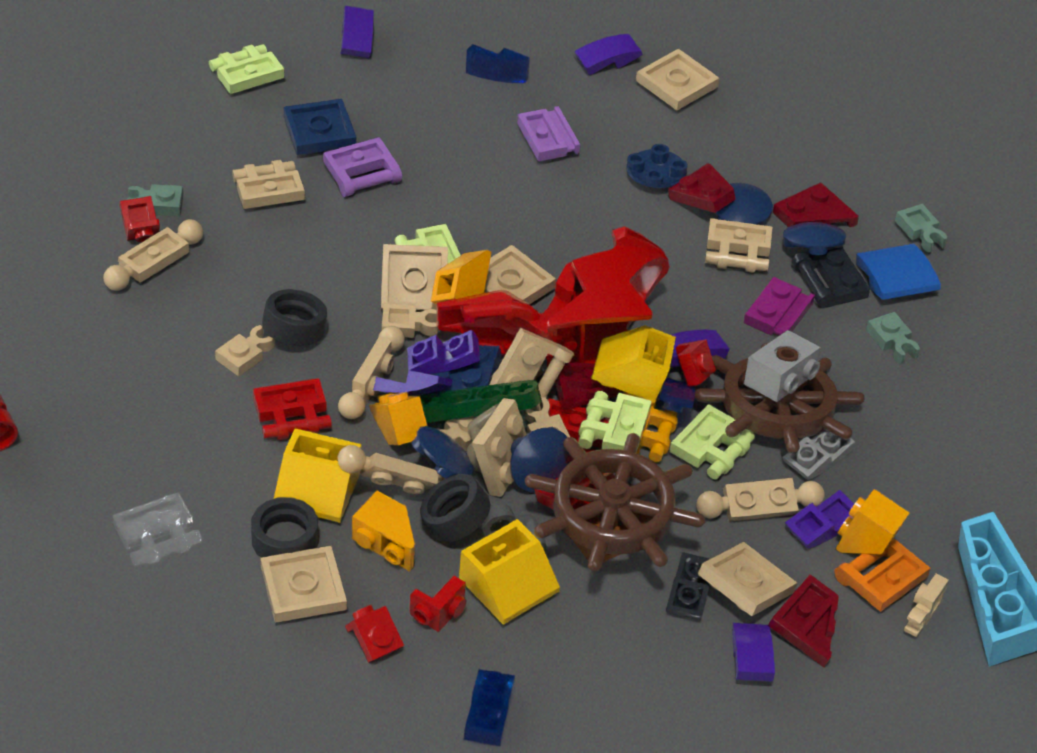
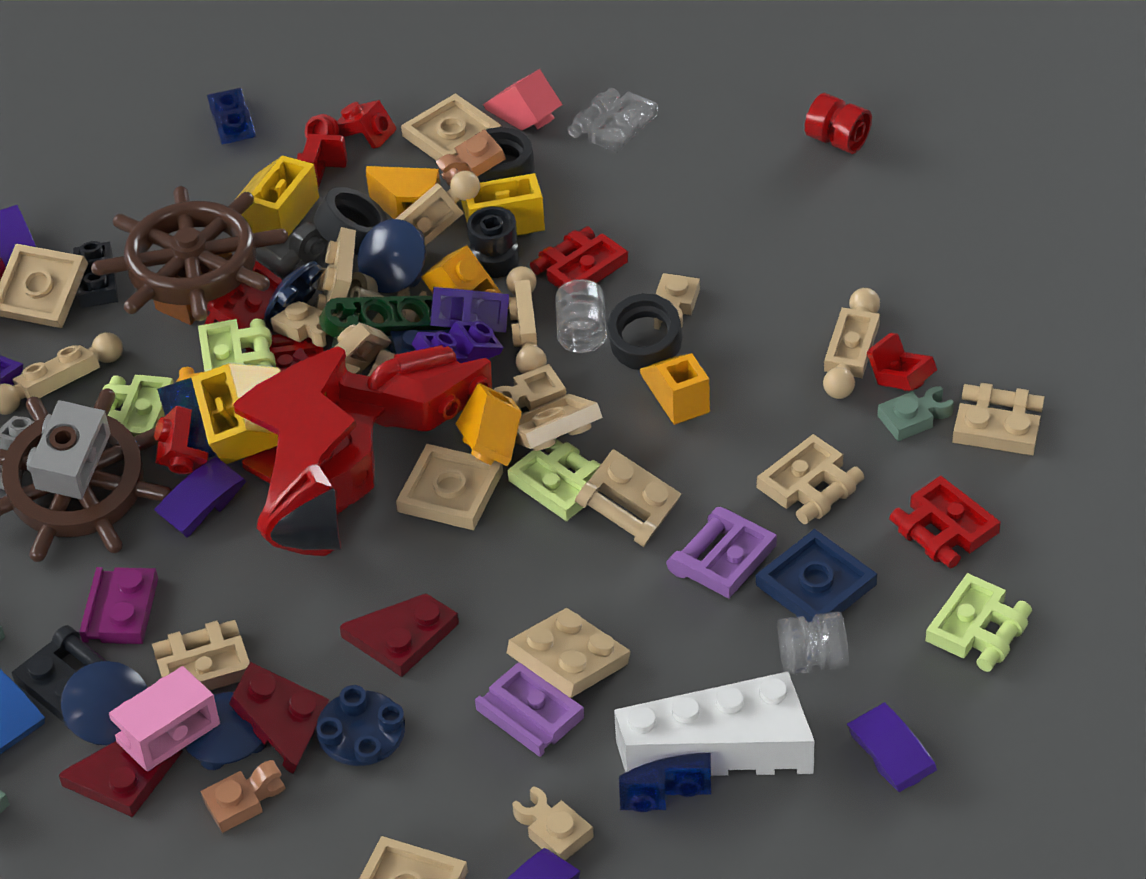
camera: 160 degrees right, 0 degrees up
none -> bright pink brick [109,666,220,772]
none -> nougat plate [200,760,286,833]
none -> red plate [305,114,339,139]
none -> dark red wing [340,593,459,677]
none -> nougat plate [436,129,506,185]
none -> black wheel [467,206,519,278]
none -> coral slope [483,69,563,131]
none -> tan plate [507,608,631,698]
none -> tan plate [512,786,594,861]
none -> clear wheel [555,279,607,353]
none -> tan plate [575,449,681,547]
none -> white wedge [614,672,815,777]
none -> light orange slope [640,353,710,425]
none -> clear wheel [777,611,849,675]
none -> red plate [889,475,1001,569]
none -> tan plate [952,383,1045,456]

